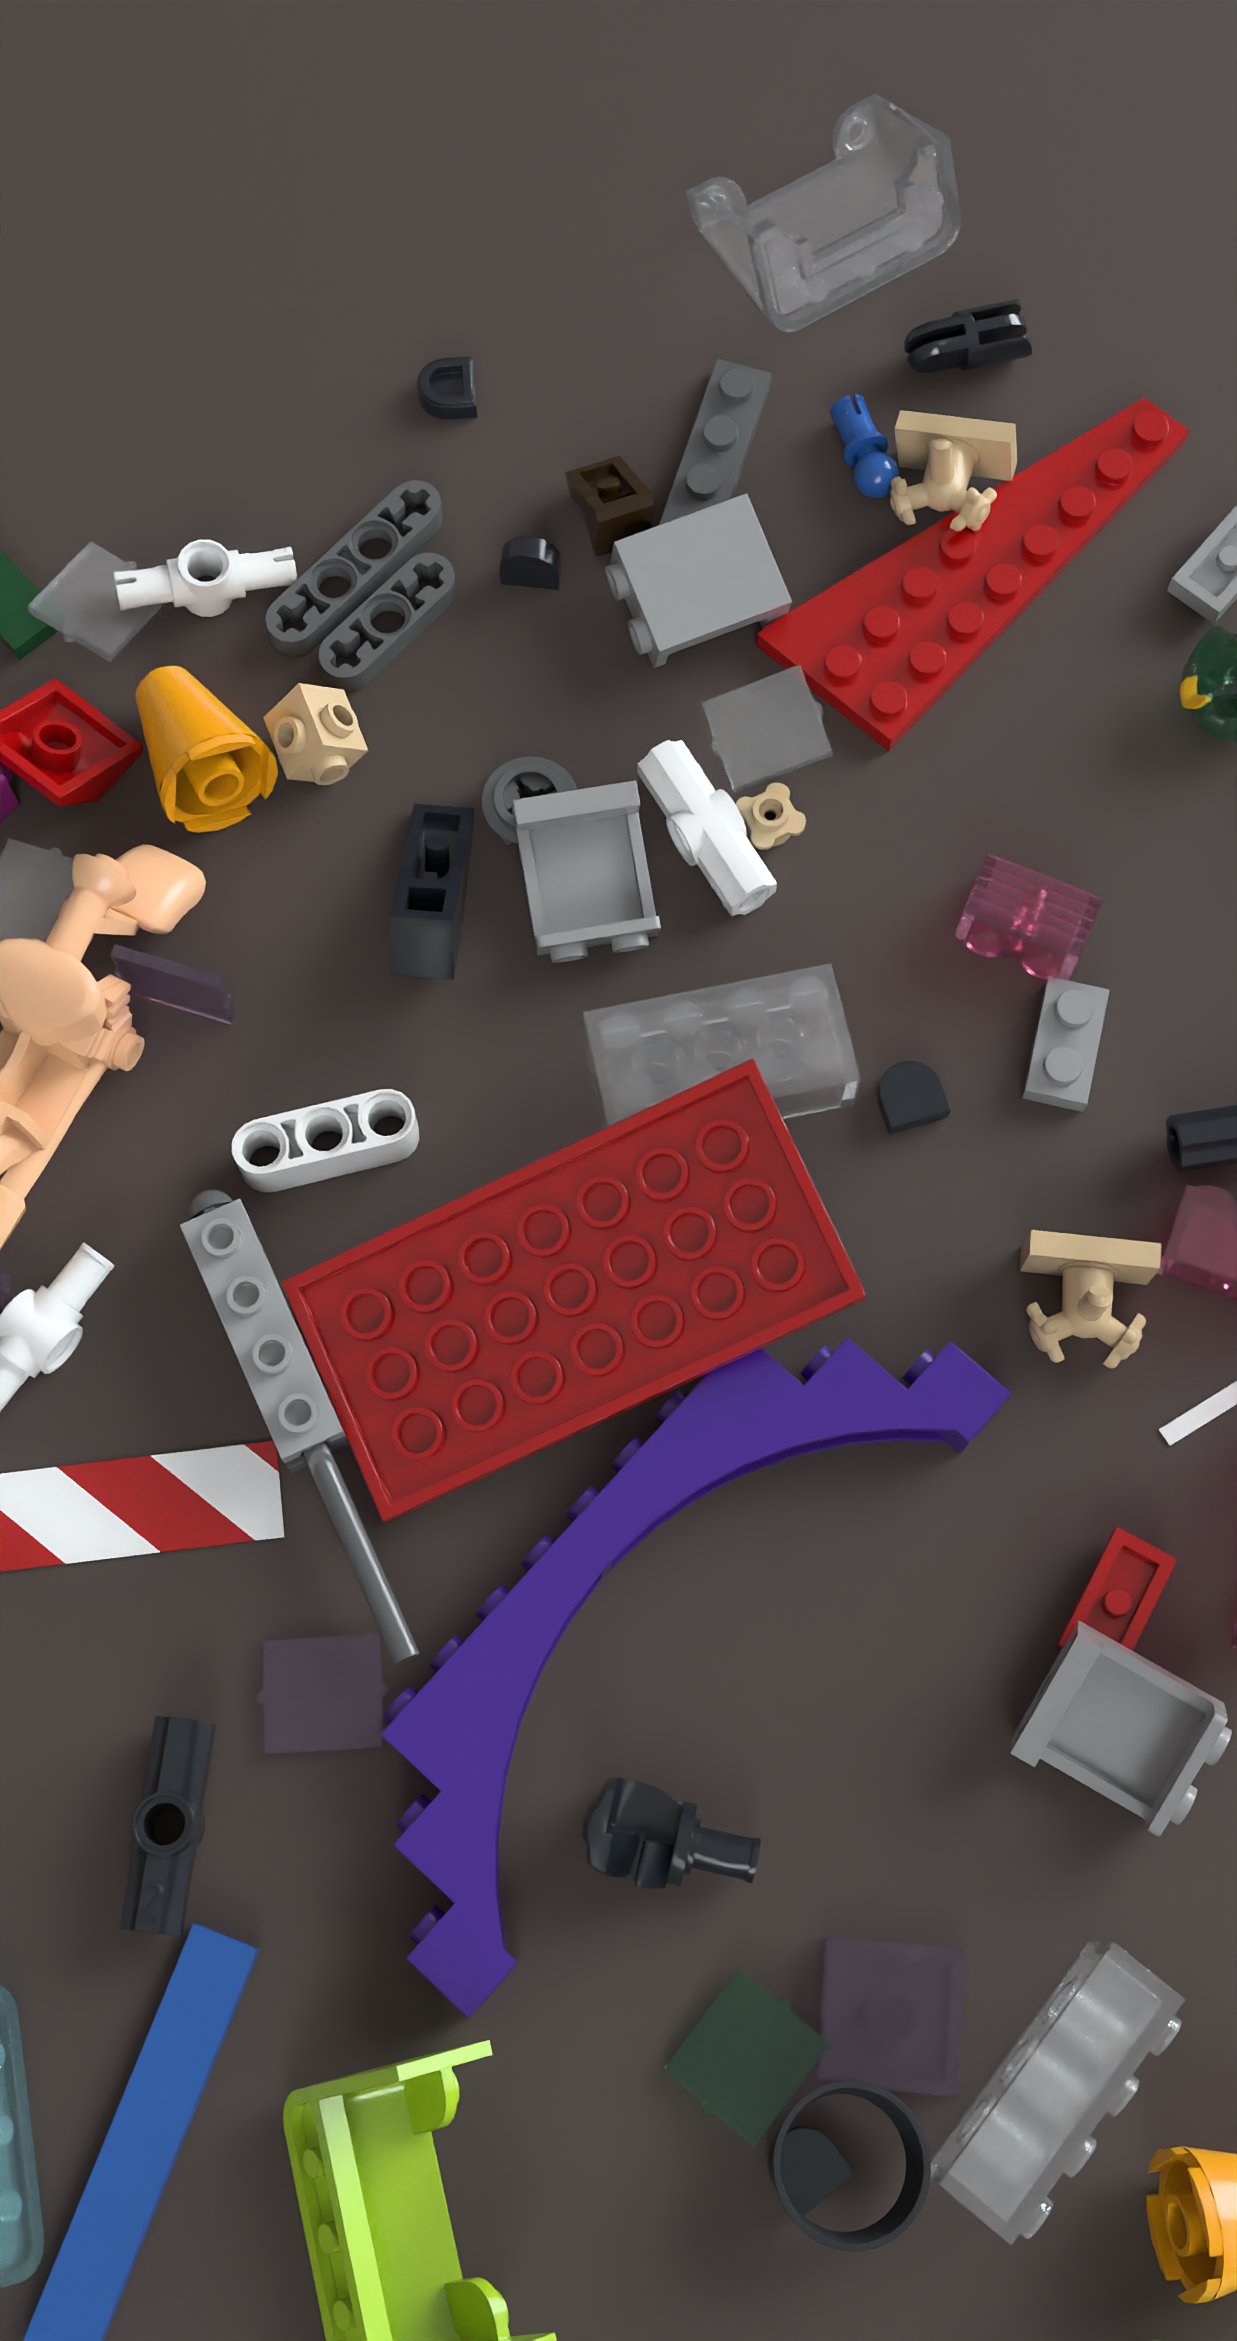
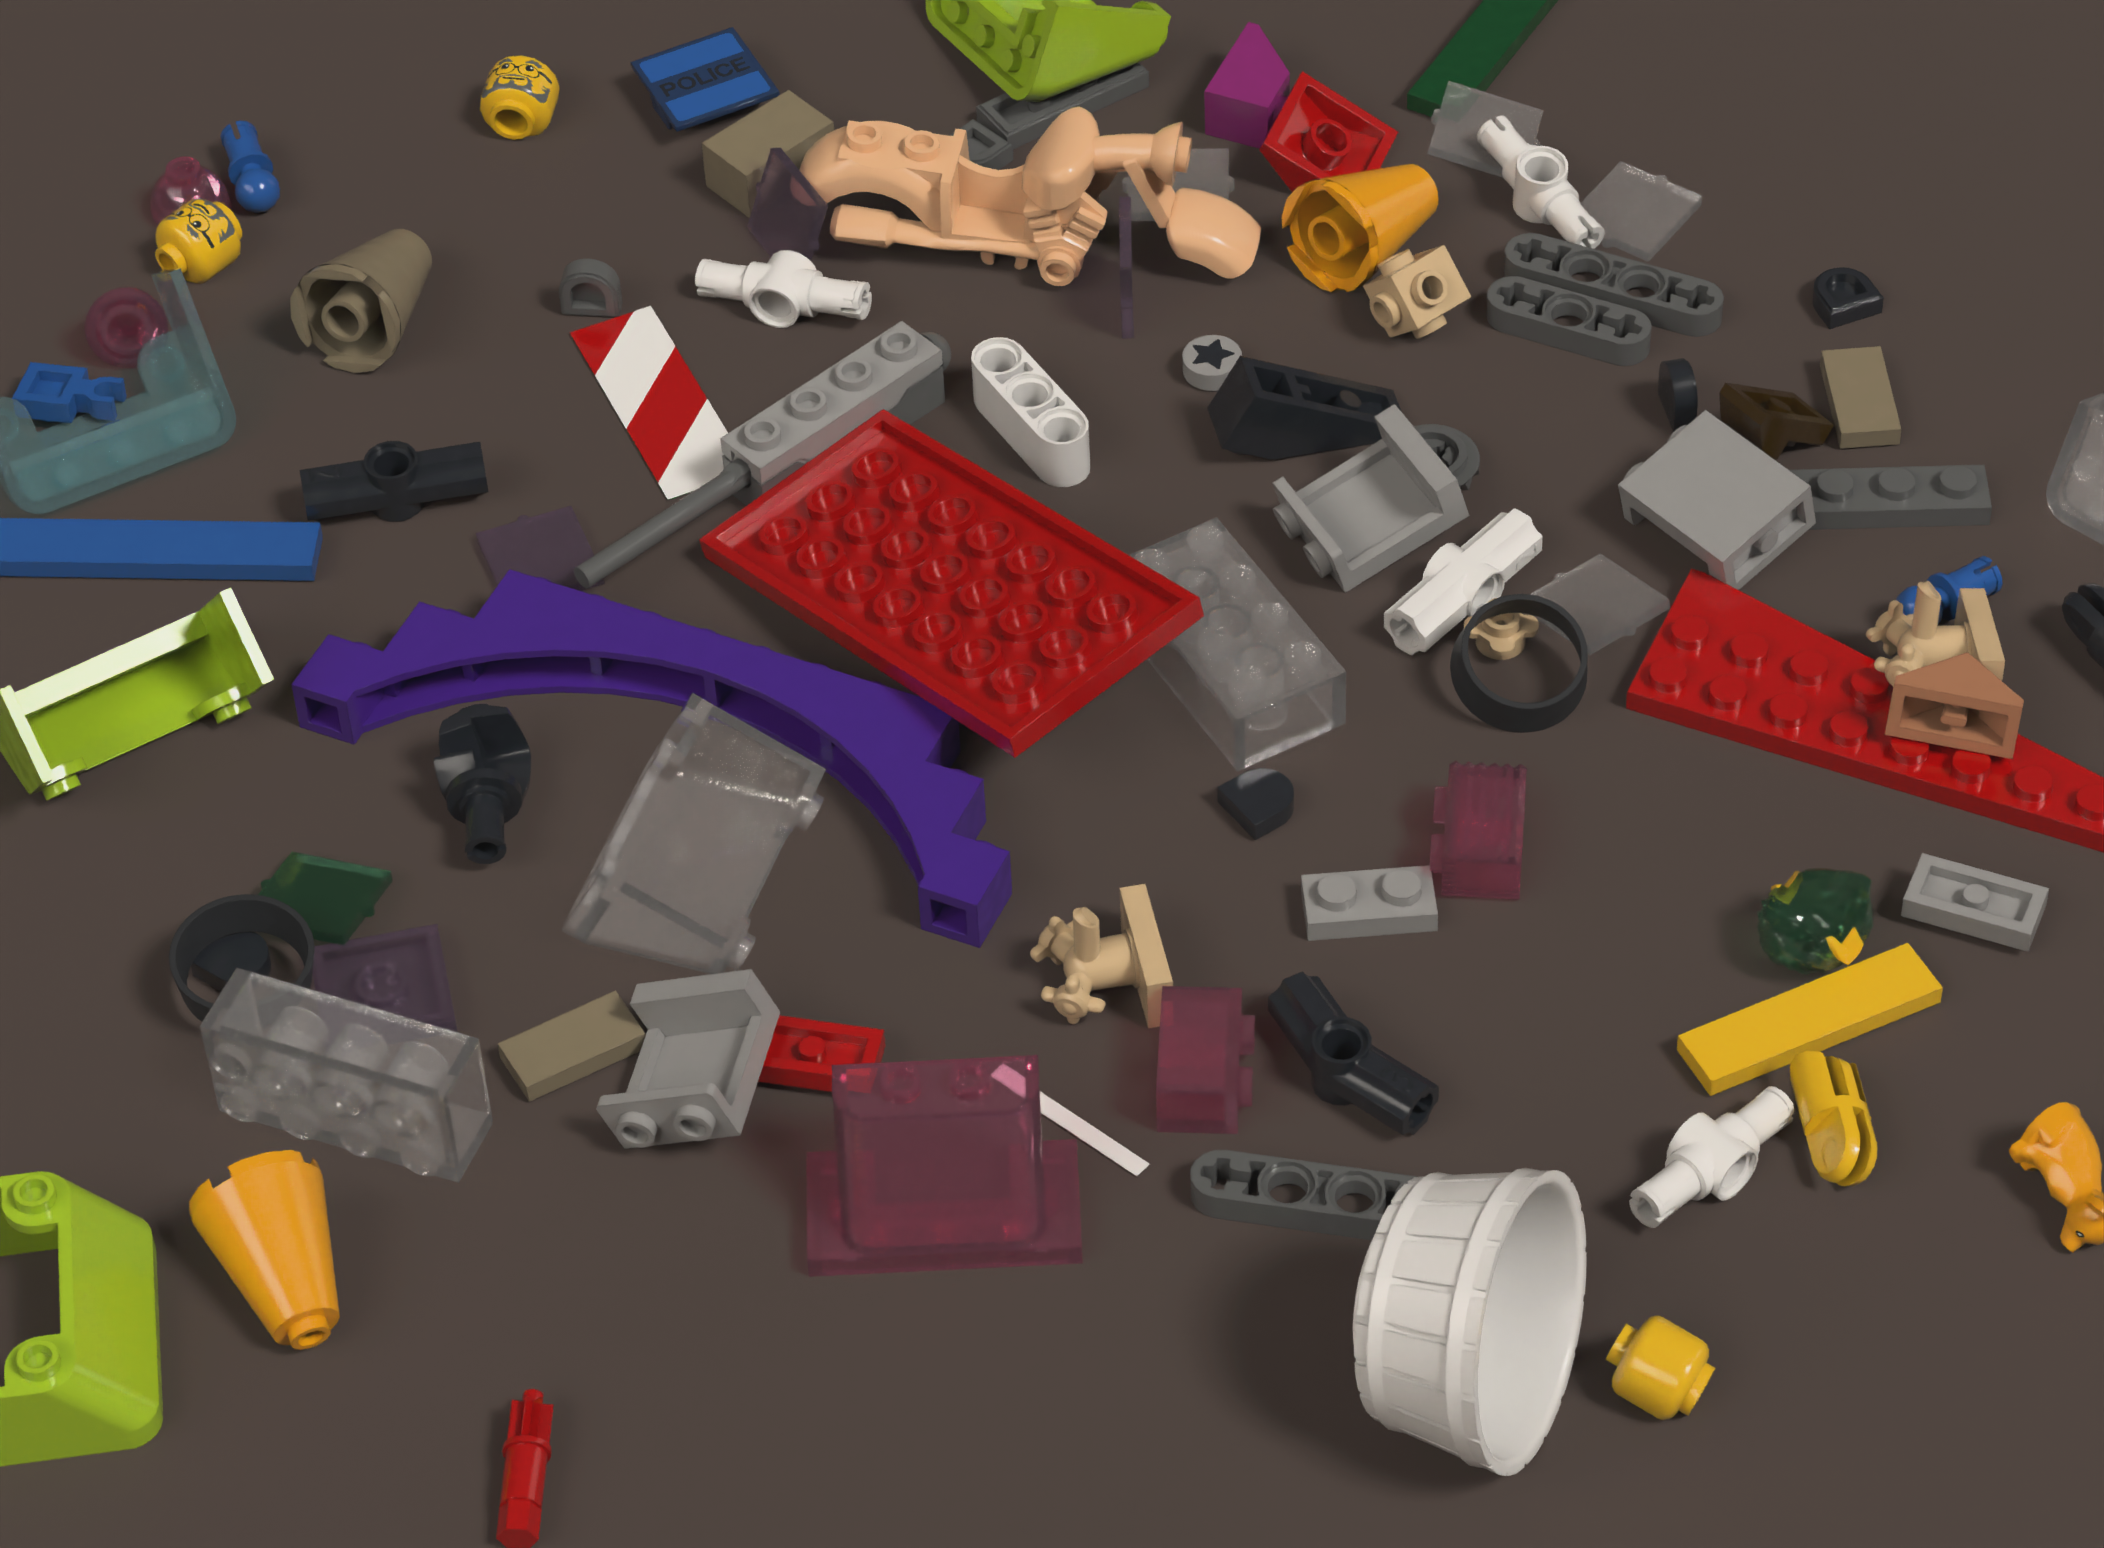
camera: 75 degrees right, 25 degrees down
none -> dark tan tile [498,990,646,1102]
none -> clear windscreen [561,693,826,974]
none -> light grey tile [1182,335,1242,391]
none -> black tyre [1450,594,1588,733]
none -> clear piece [1580,161,1702,262]
none -> dark tan tile [1820,346,1902,449]
none -> nougat slope [1885,652,2024,759]

